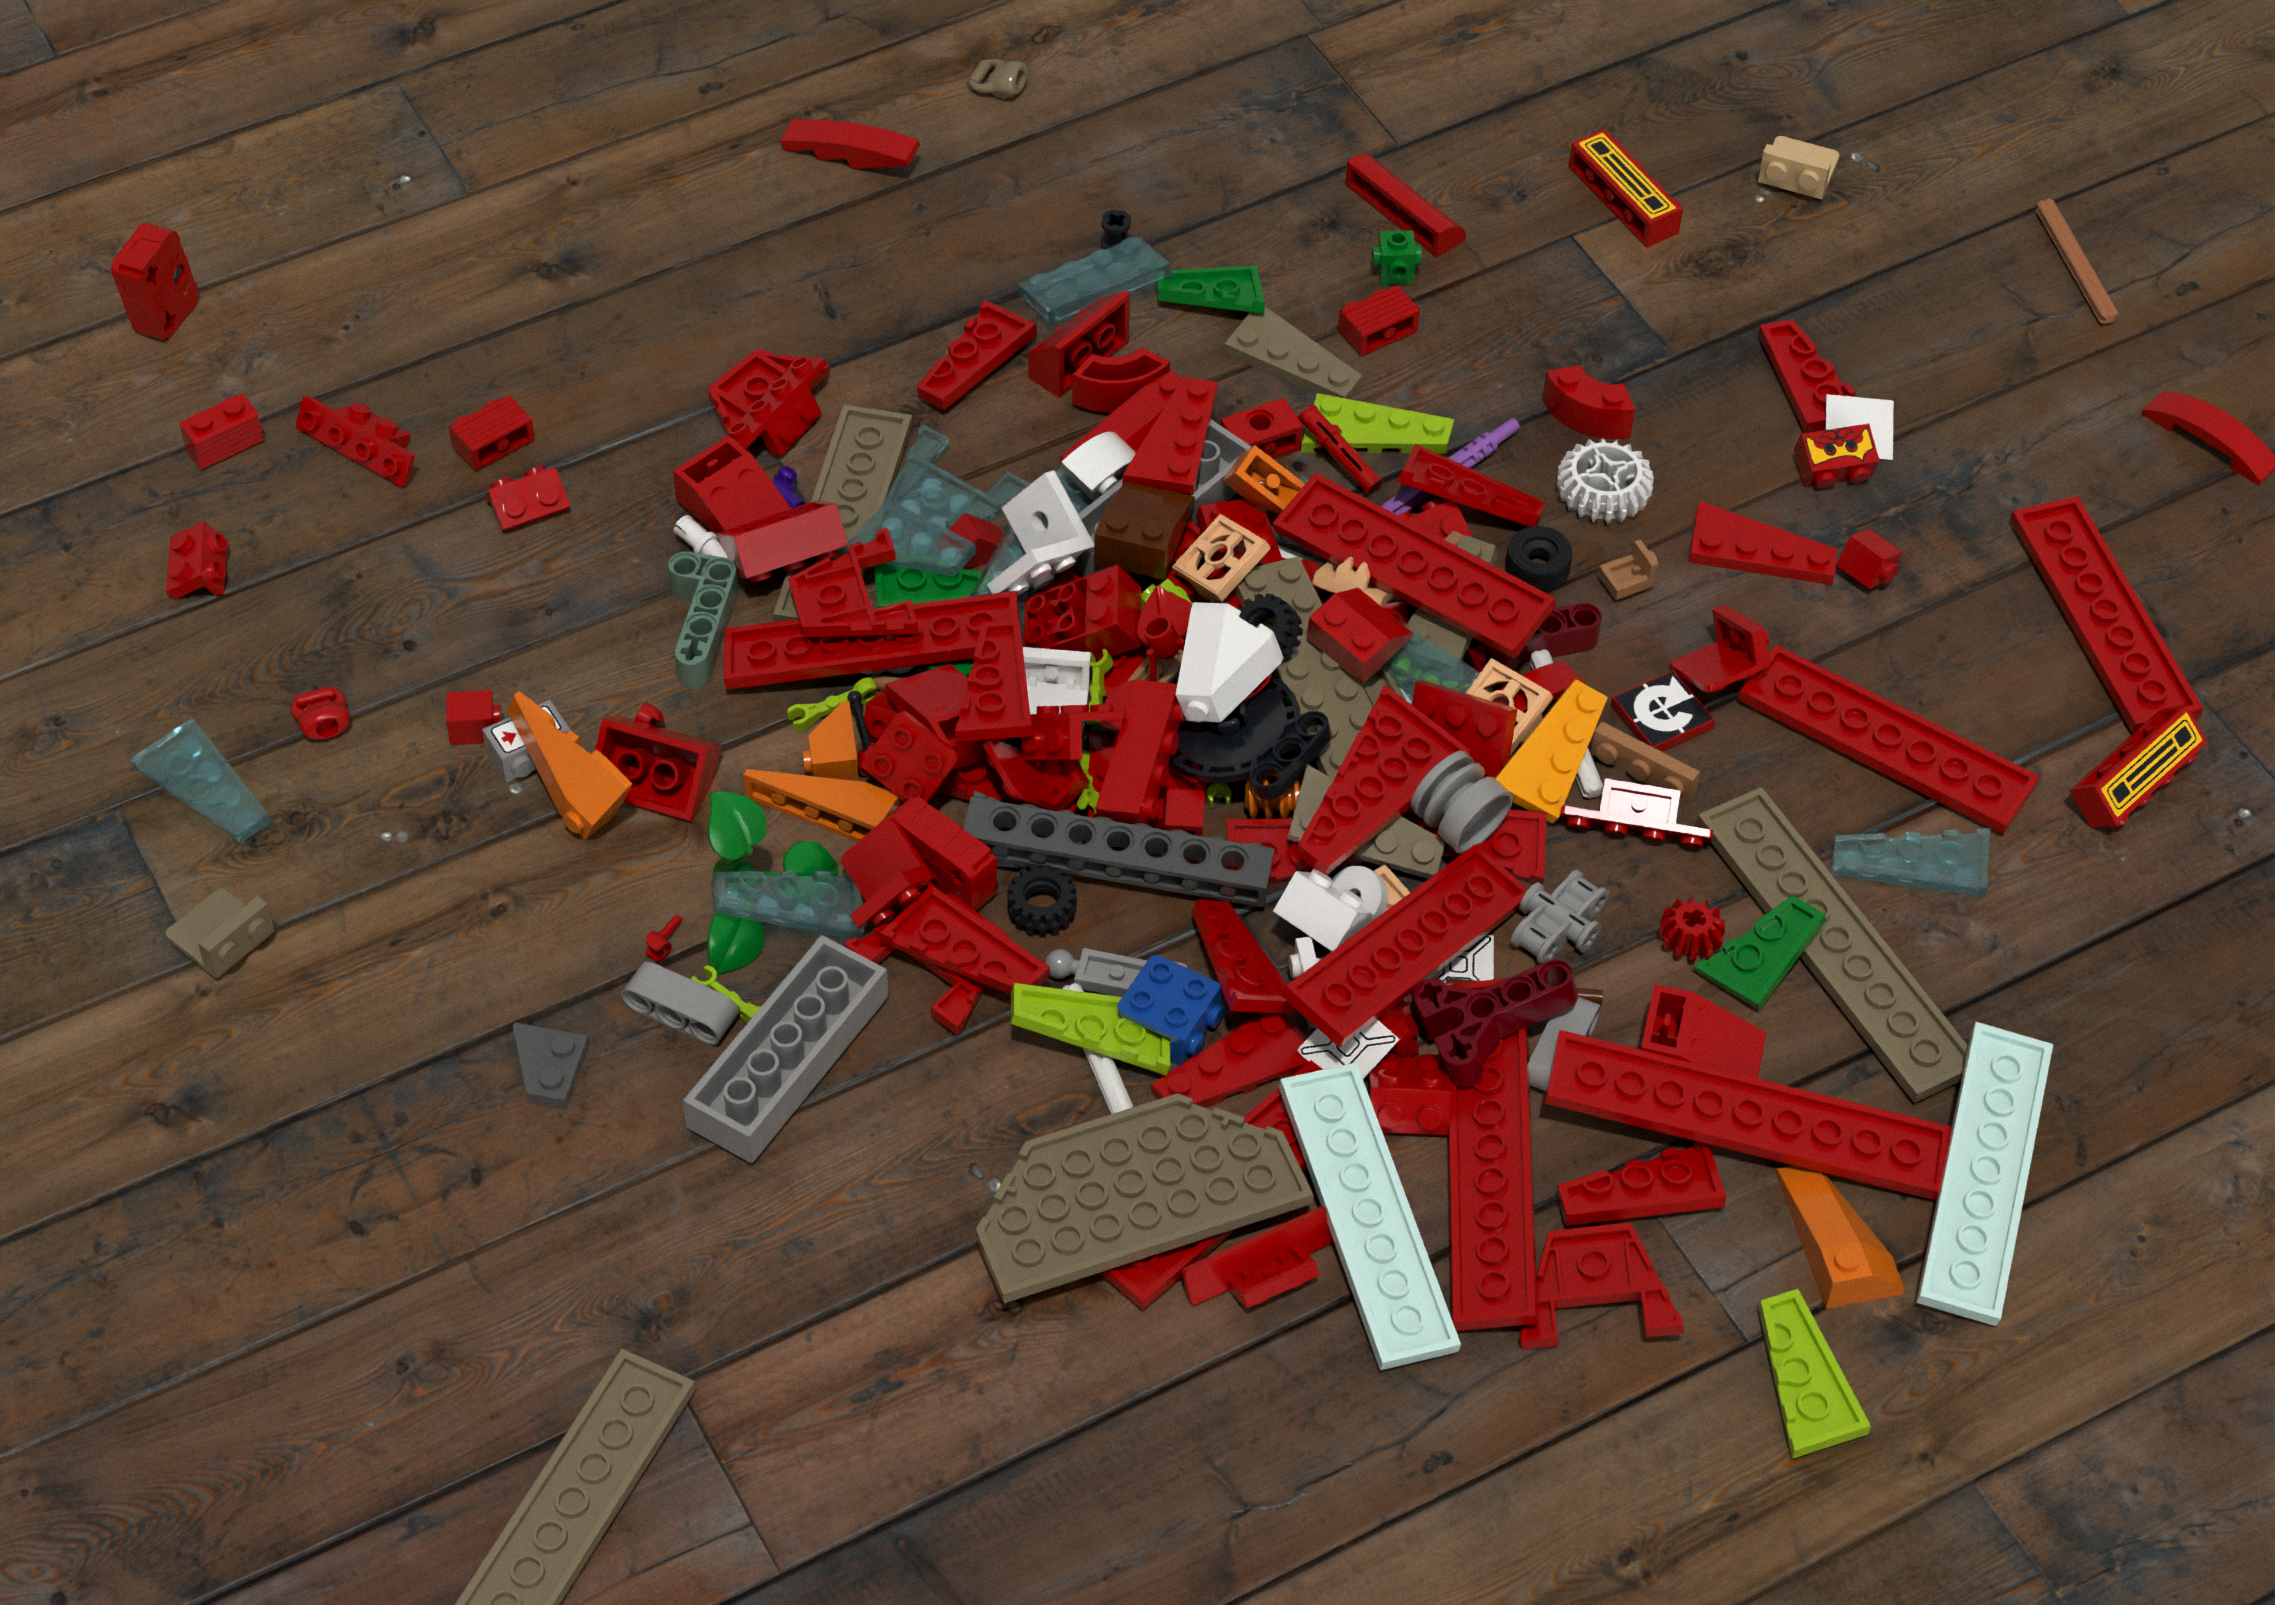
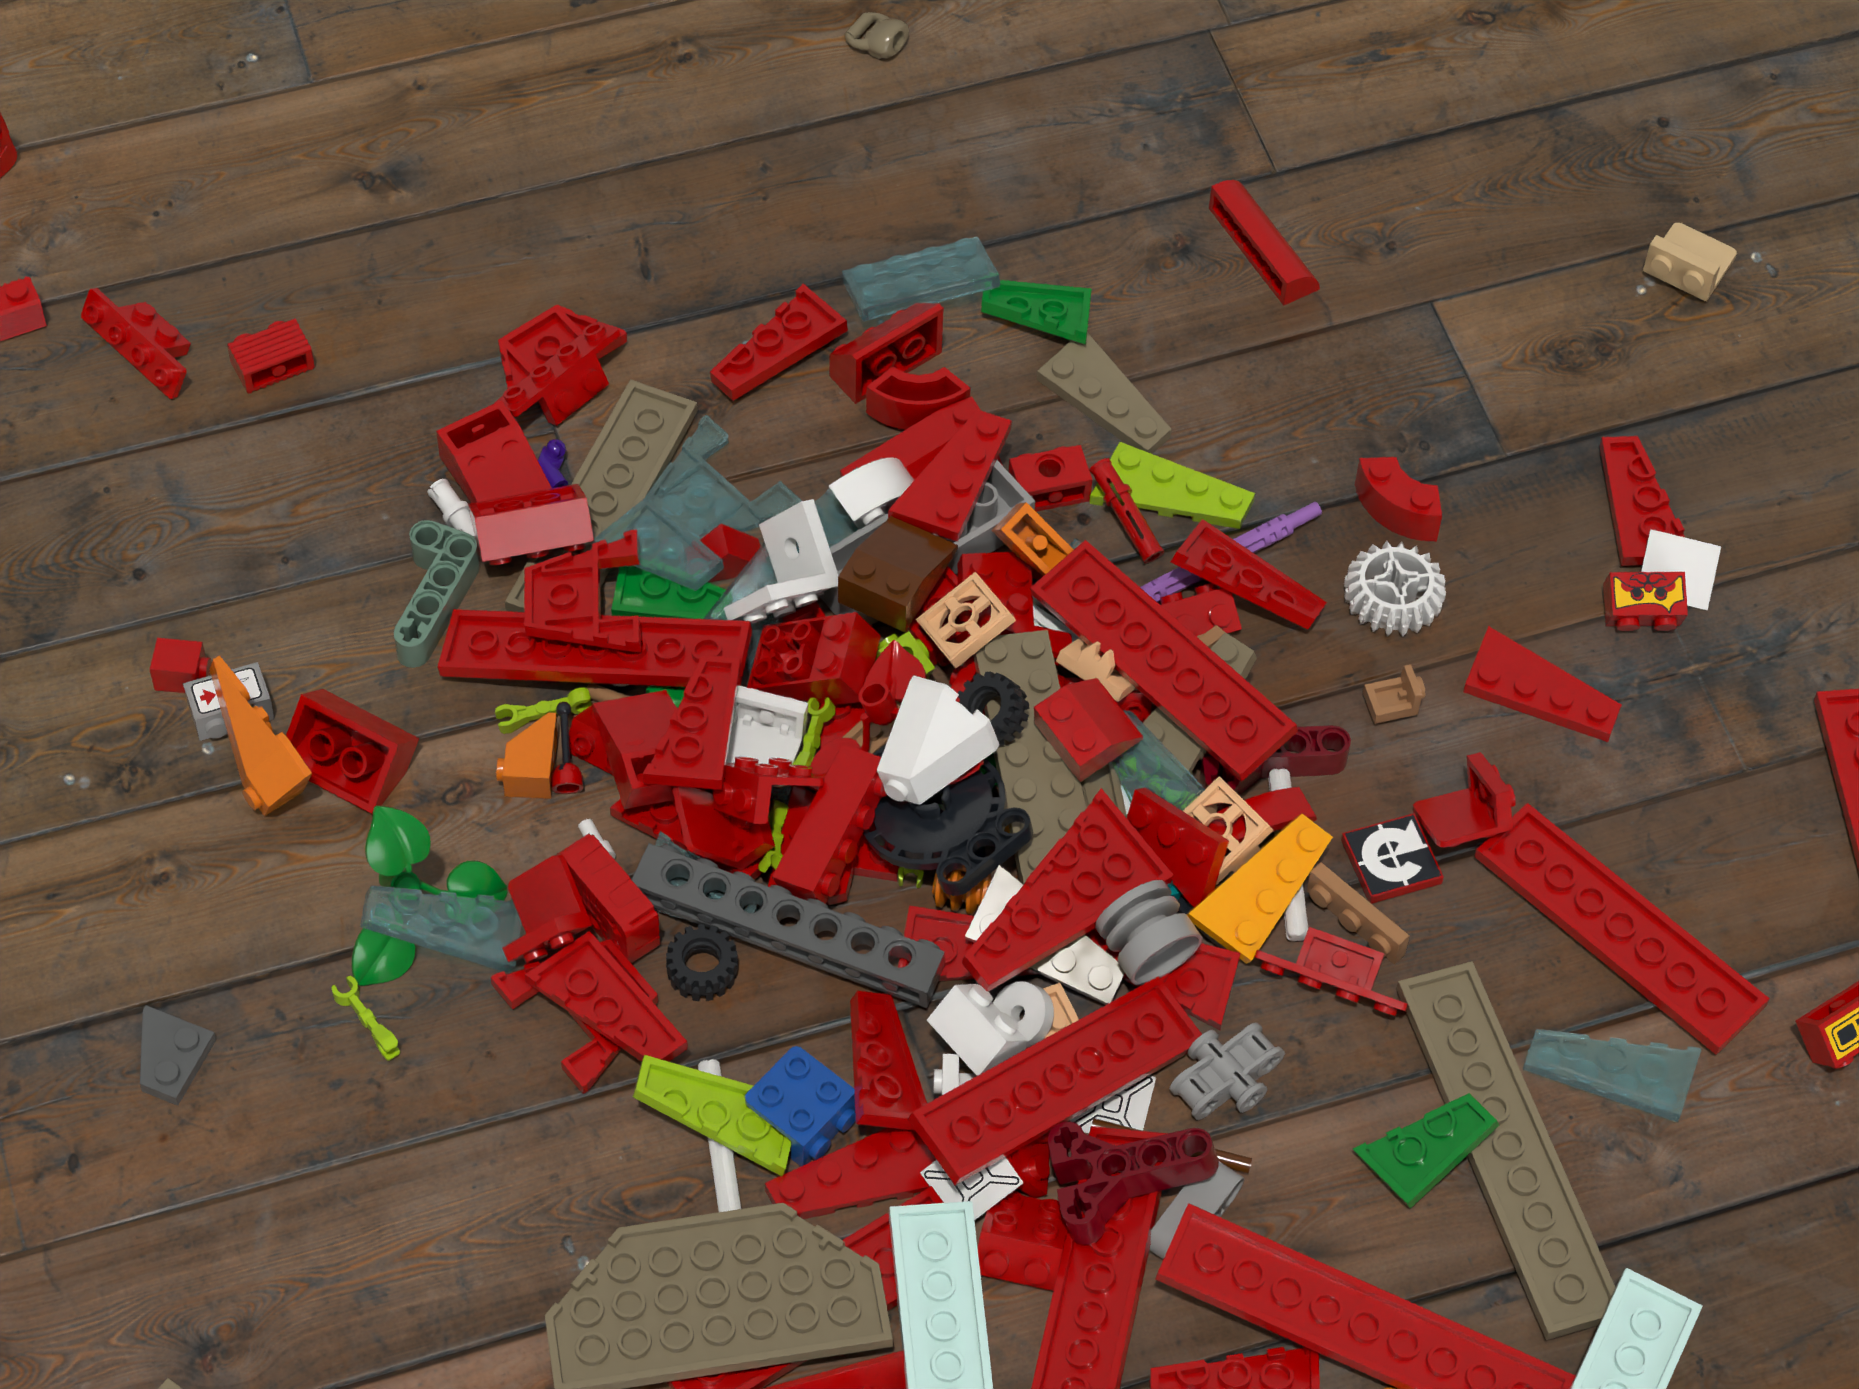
camera: 10 degrees right, 5 degrees up
red piece [290,686,350,740] -> none
red bracket [485,466,571,533] -> none
light grey beam [621,962,739,1045] -> none
red hinge [634,702,664,725] -> none
red hand [645,915,682,962] -> none
light grey brick [683,935,888,1164] -> none
orange slope [743,769,900,842] -> none
red slope [780,119,920,169] -> none
red bracket [860,711,959,804] -> none
light grey plate [1044,948,1188,997] -> none
black bush [1101,210,1131,255] -> none
red brick [1165,789,1205,837] -> none
red brick [1338,285,1420,356] -> none
green brick [1372,230,1422,285] -> none
black tyre [1506,526,1573,592] -> none
red brick [1569,129,1683,248] -> none
red slope [1640,984,1767,1079] -> none
red gear [1658,896,1726,964] -> none
red brick [1836,529,1903,589] -> none

